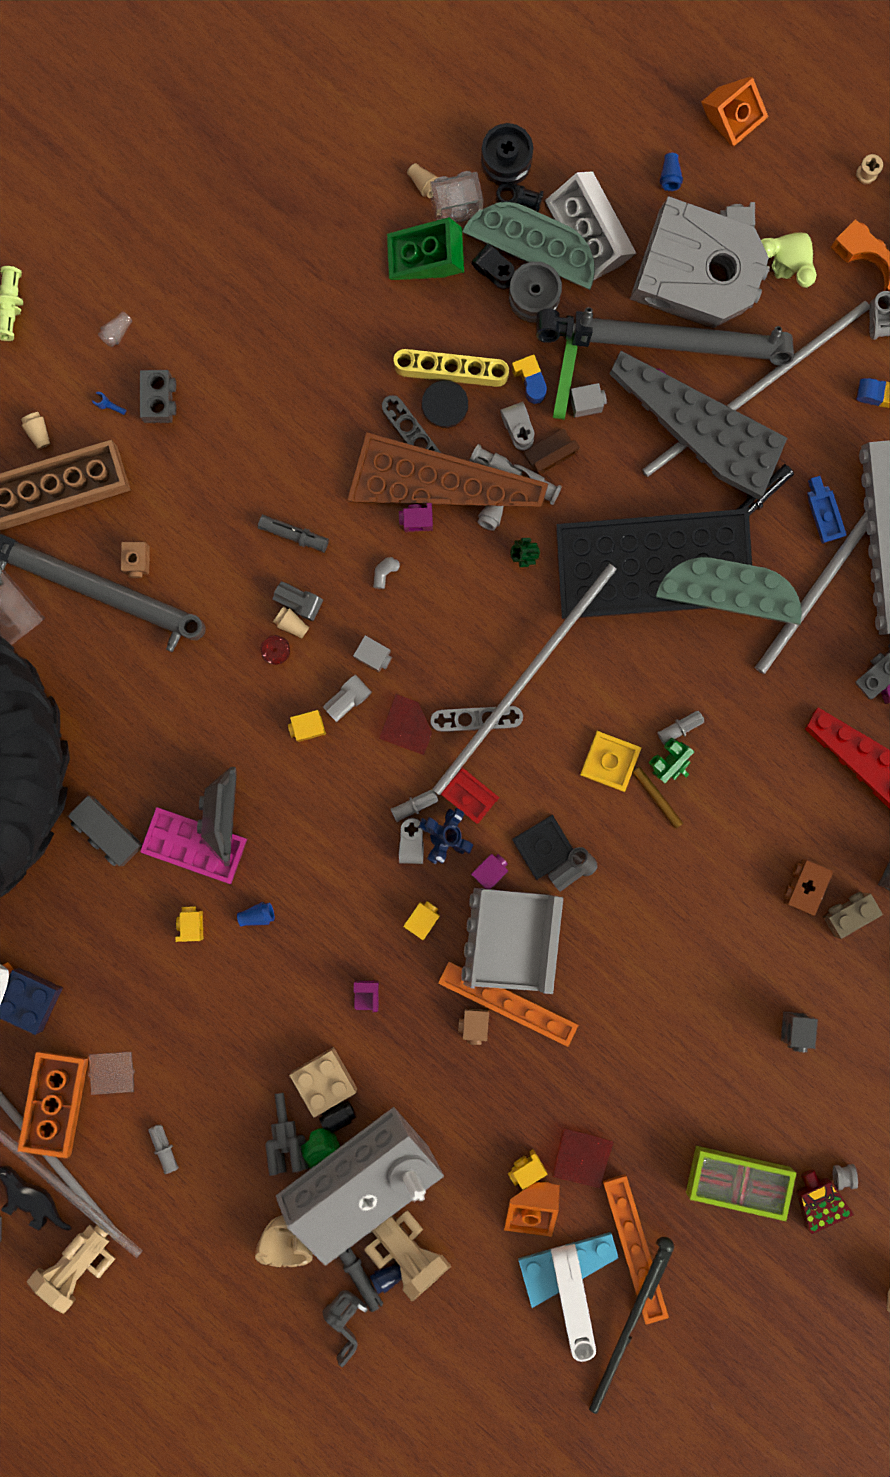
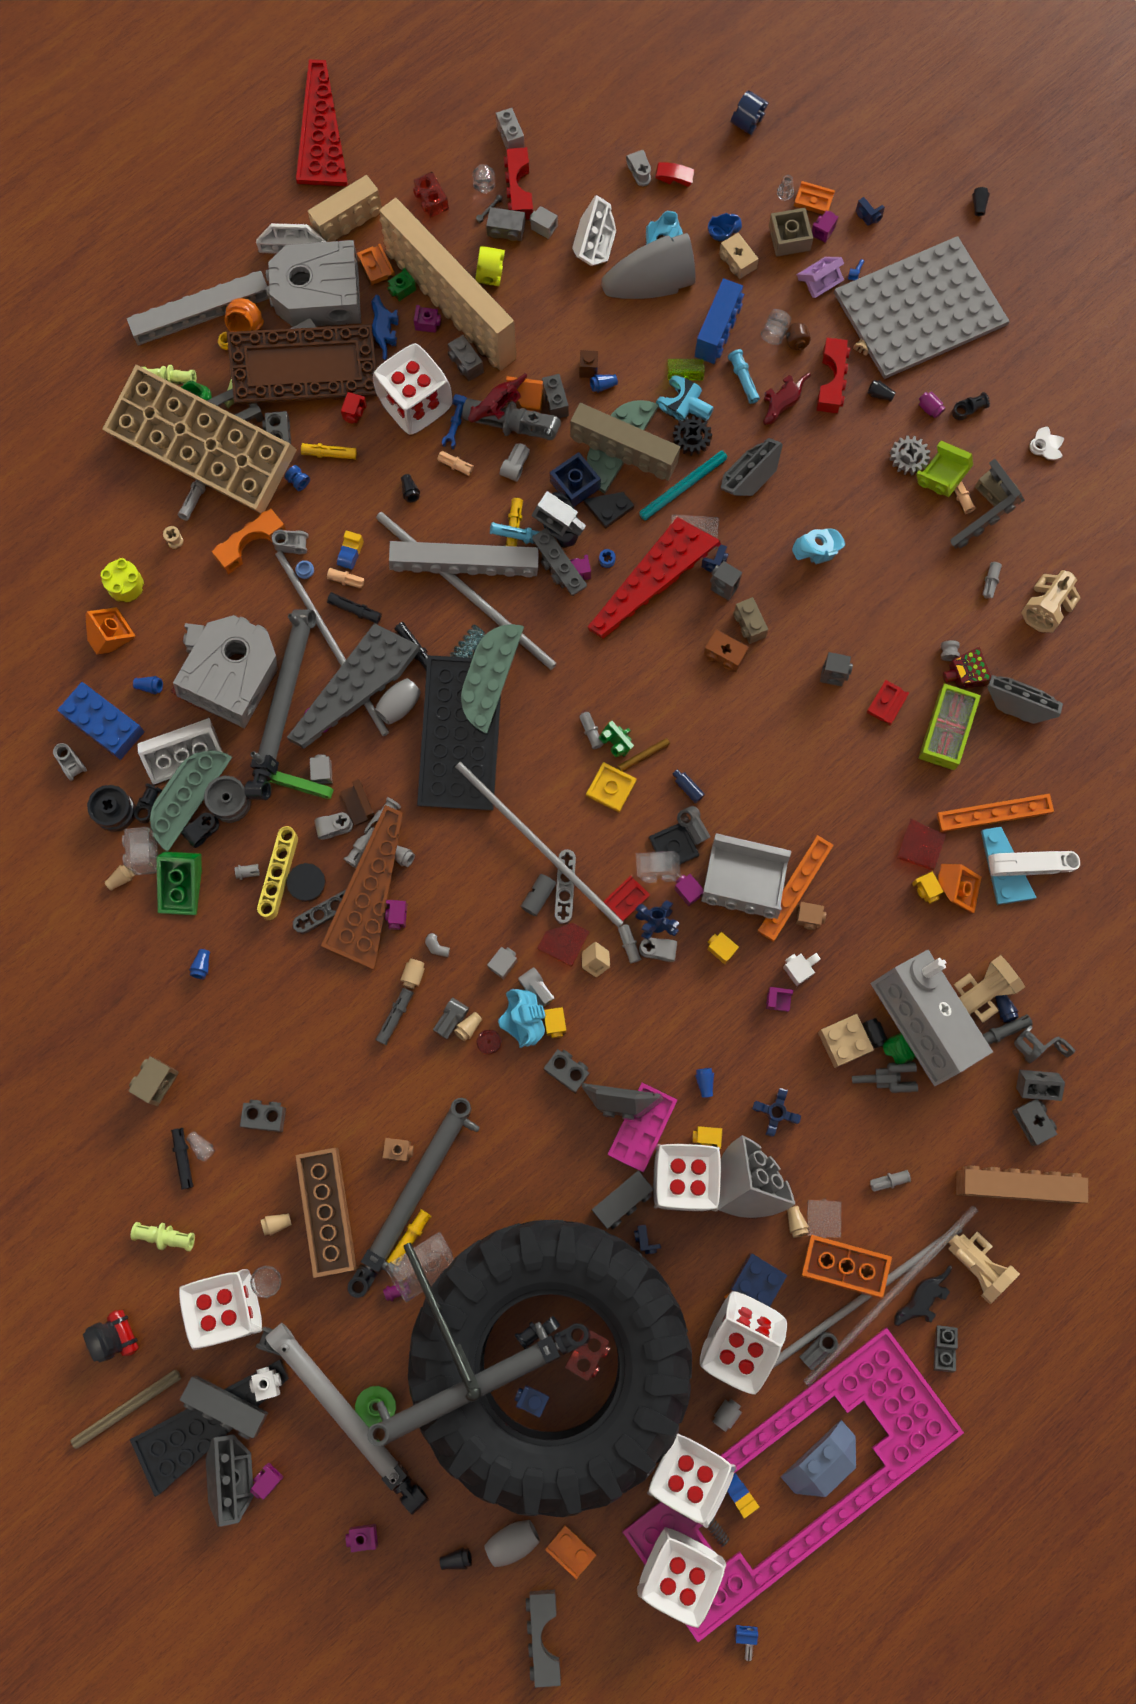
camera: 85 degrees left, 10 degrees down
blue hand [92,392,127,415] -> none
tan hair [255,1215,313,1267] -> none
dark green gear [510,537,540,568] -> none
leg [511,355,547,404] -> none
pearl dark grey bar [589,1237,674,1414] -> none
yellowish green head [761,232,817,288] -> none
blue hinge [807,476,847,544] -> none
none -> light grey piece [53,743,87,781]
none -> blue brick [57,682,145,760]
none -> neon yellow brick [101,558,144,602]
none -> dark tan brick [128,1056,179,1106]
none -> black pin [171,1128,194,1190]
none -> blue cone [189,949,210,979]
none -> light grey pin [235,864,260,880]
none -> medium blue plate [295,561,314,579]
none -> light nougat axle [327,568,364,588]
none -> black pin [327,592,382,624]
none -> light grey piece [375,678,421,725]
none -> yellow pin [386,1209,432,1268]
none -> tan brick [401,959,425,989]
none -> clear light blue piece [449,625,486,658]
none -> medium azure piece [498,989,545,1048]
none -> dark grey pin [520,874,557,917]
none -> dark grey brick [544,1049,590,1094]
none -> tan panel [582,942,610,977]
none -> dark blue bracket [634,1225,661,1254]
none -> clear brick [636,851,681,883]
none -> white piece [654,1144,721,1211]
none -> dark blue cylinder [672,769,705,804]
none -> light grey brick [718,1135,795,1218]
none -> dark blue pin [752,1088,801,1137]
none -> white brick [783,953,821,986]
none -> tan cone [787,1206,809,1238]
none -> red plate [866,680,909,726]
none -> medium nougat brick [956,1166,1088,1204]
none -> dark grey wedge [988,675,1063,724]
none -> dark grey brick [1012,1099,1058,1146]
none -> dark grey brick [1016,1070,1065,1101]

